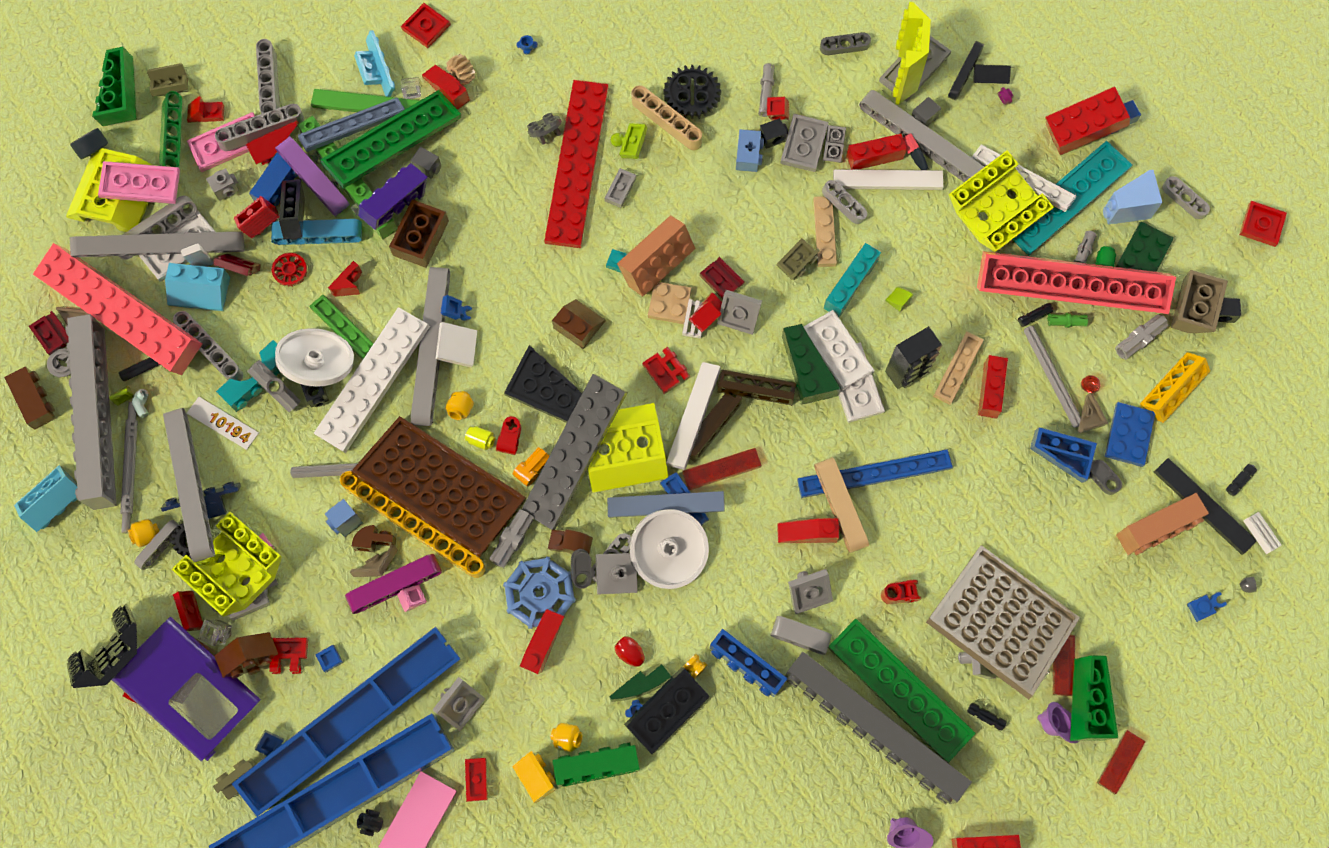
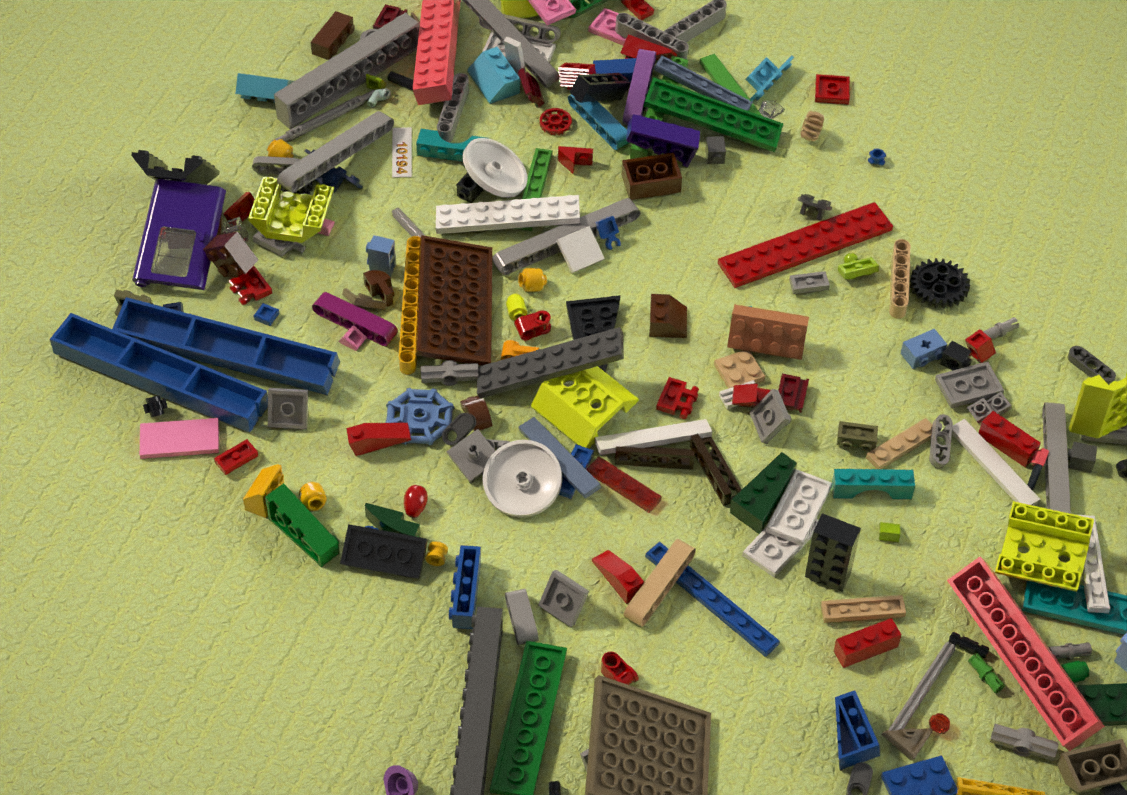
camera: 55 degrees right, 20 degrees down
light grey brick [206,168,239,201] -> none
light grey piece [247,360,301,412] -> none
red slope [422,65,470,110] -> none

